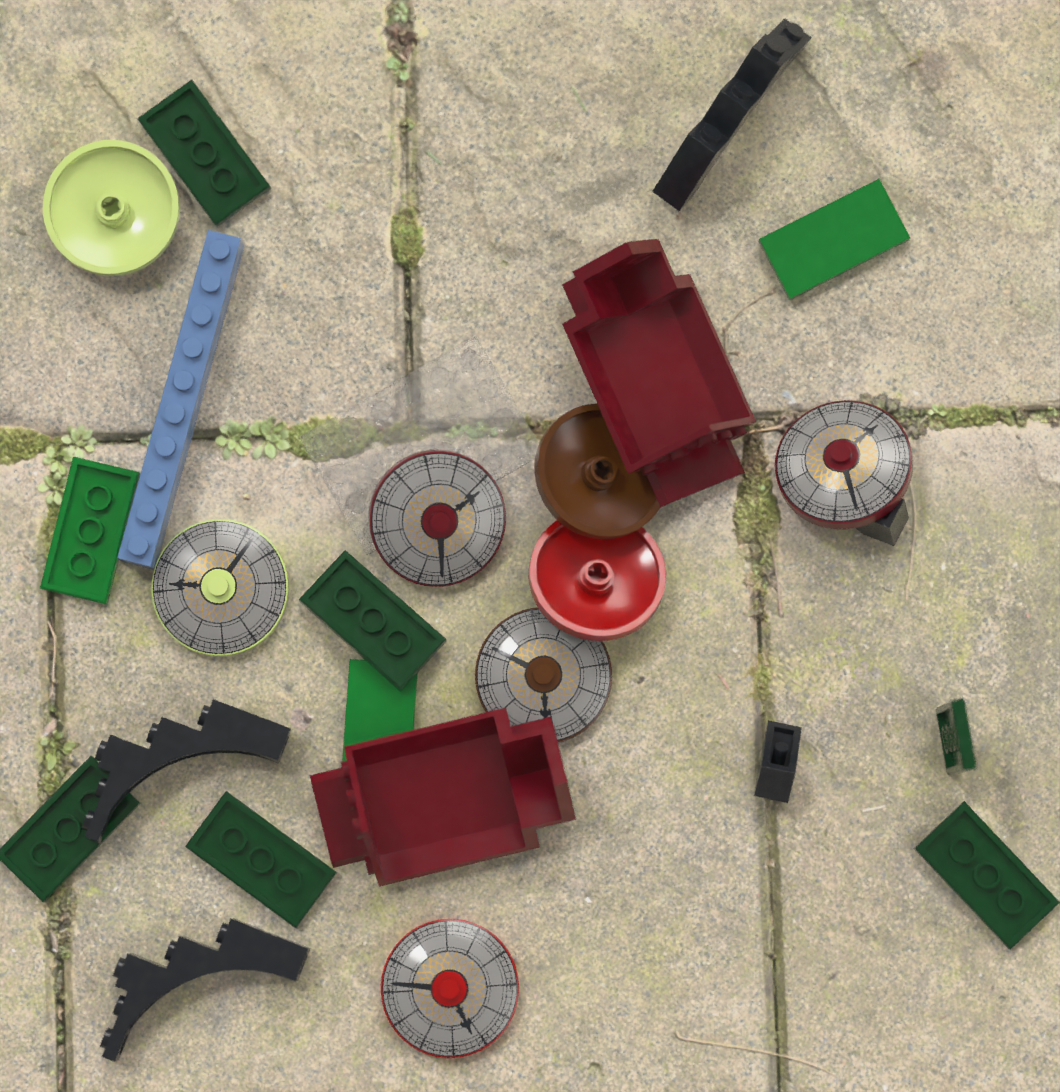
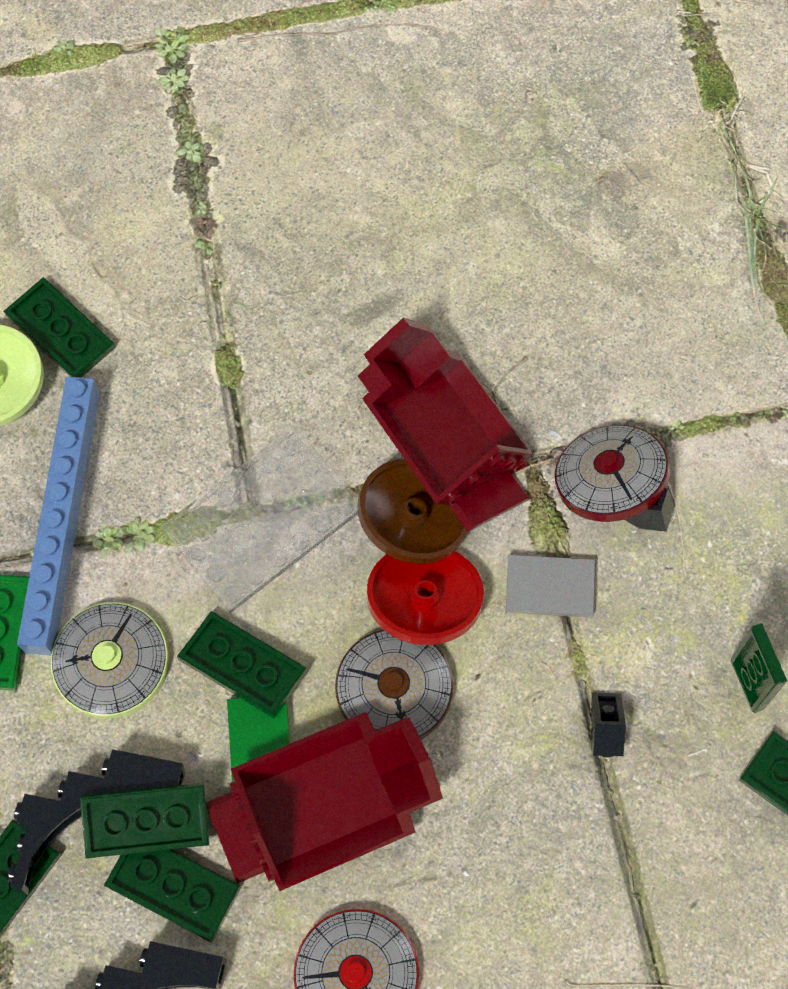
camera: 10 degrees left, 15 degrees down
light grey dish [368,449,506,587] -> none
black arch [652,18,812,211] -> none
green tile [758,179,910,300] -> none
none -> dark green tile [80,783,210,859]
none -> light grey tile [505,555,595,618]

